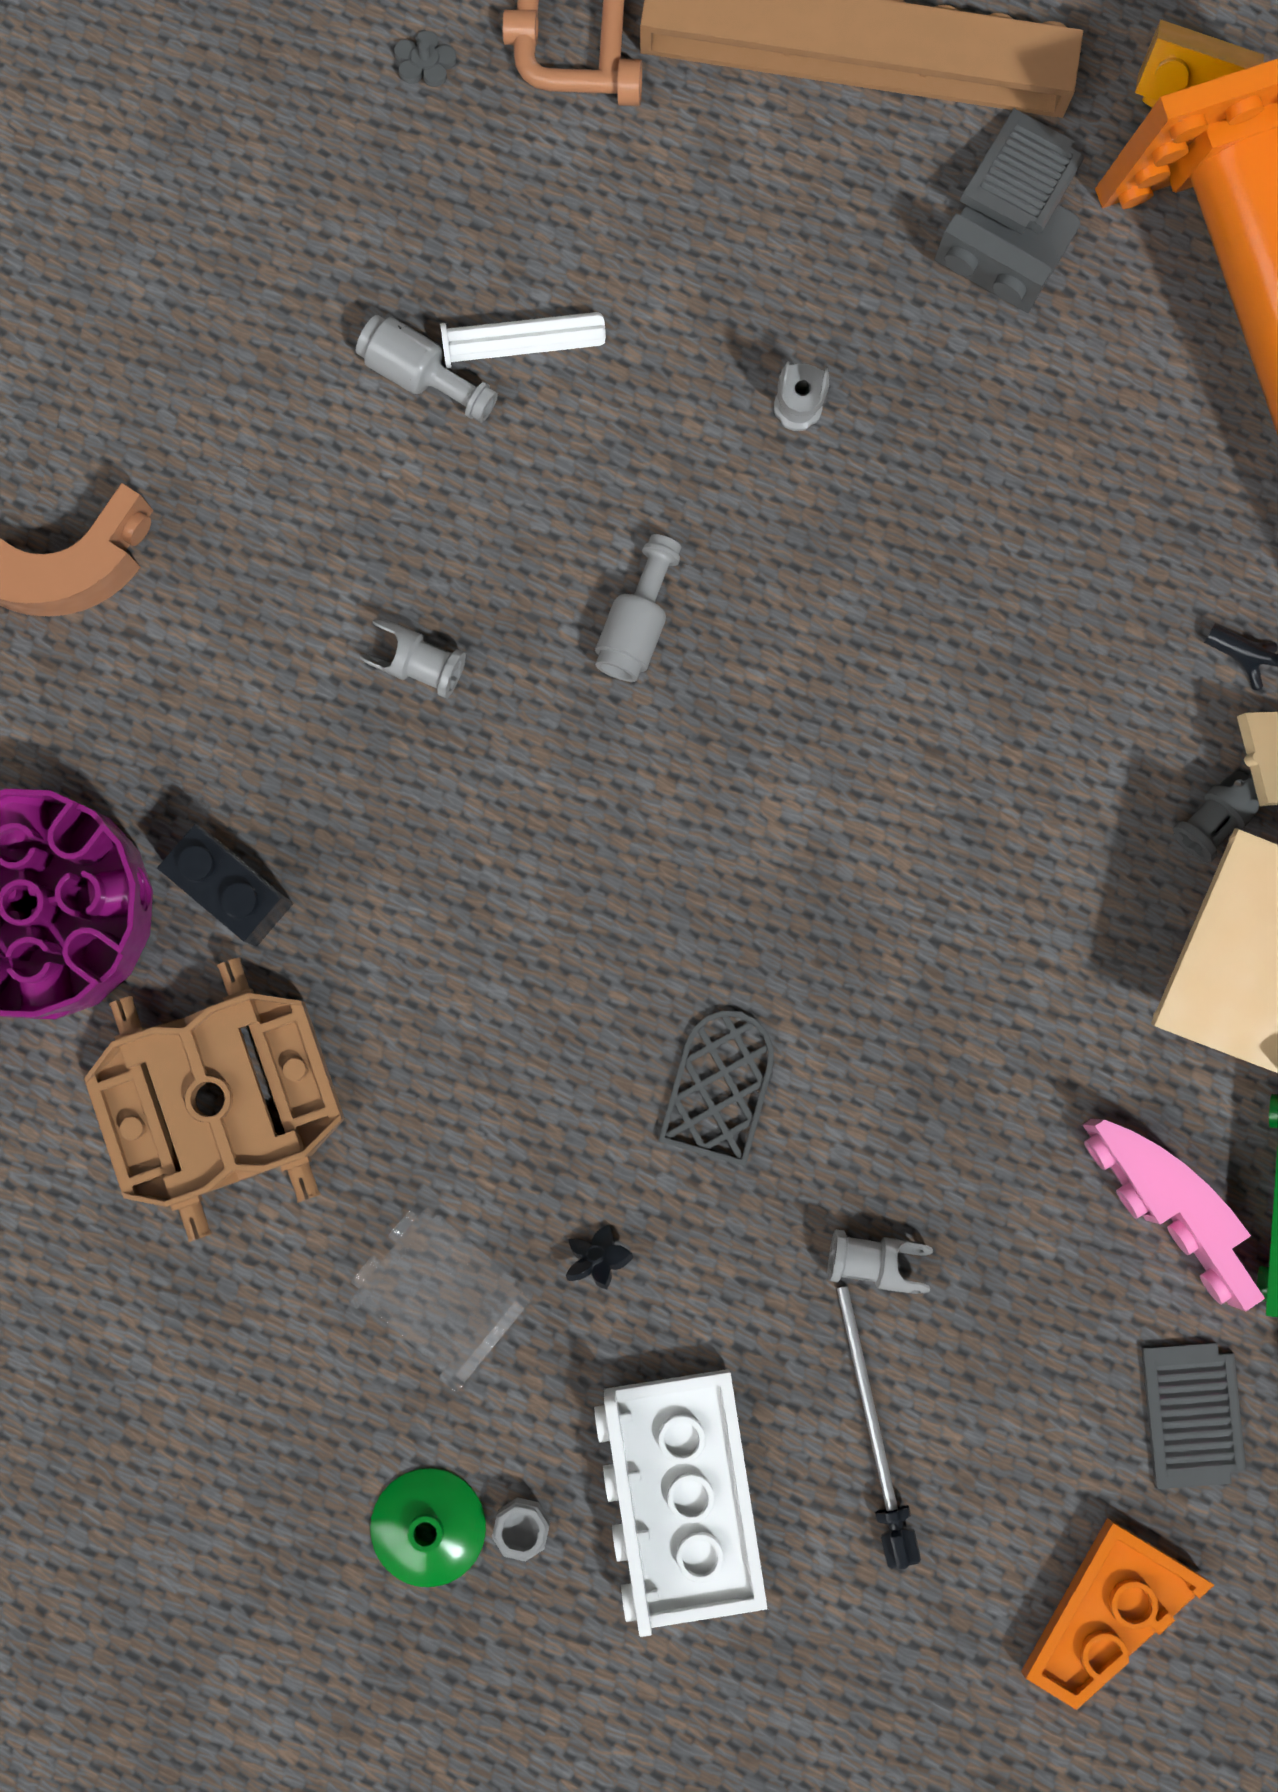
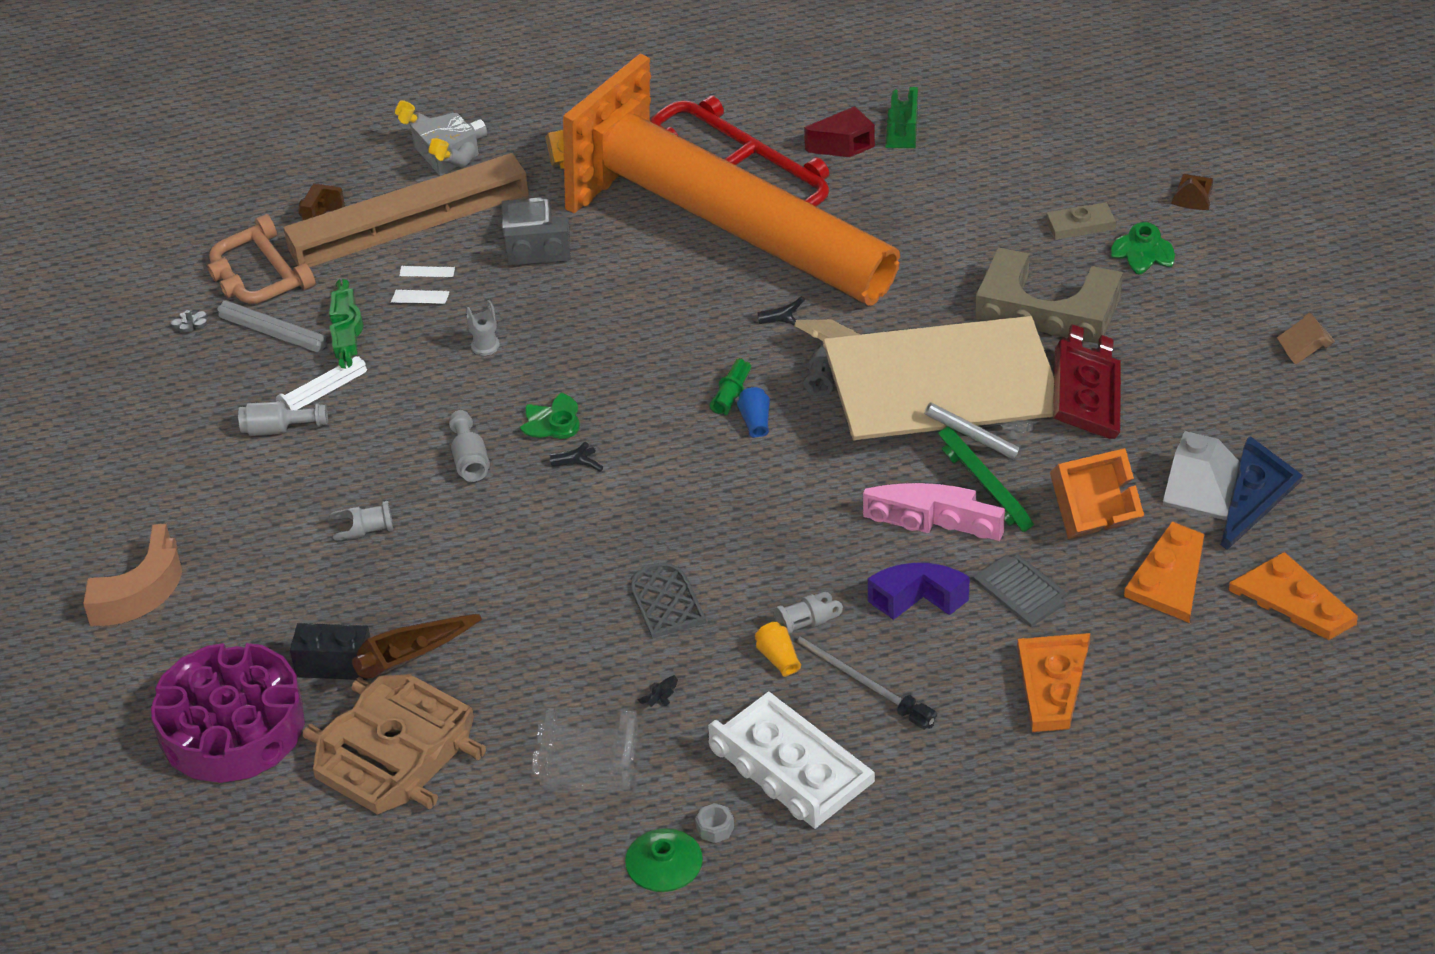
camera: 30 degrees left, 40 degrees down
none -> light grey axle [217,300,327,353]
none -> green piece [329,279,364,369]
none -> reddish brown piece [352,614,482,678]
none -> white sticker [391,266,455,304]
none -> green plate [520,393,580,439]
none -> black bar [550,442,603,472]
none -> green axle [709,358,751,416]
none -> blue cone [737,387,770,438]
none -> light orange cone [755,622,801,677]
none -> dark purple brick [867,563,970,620]

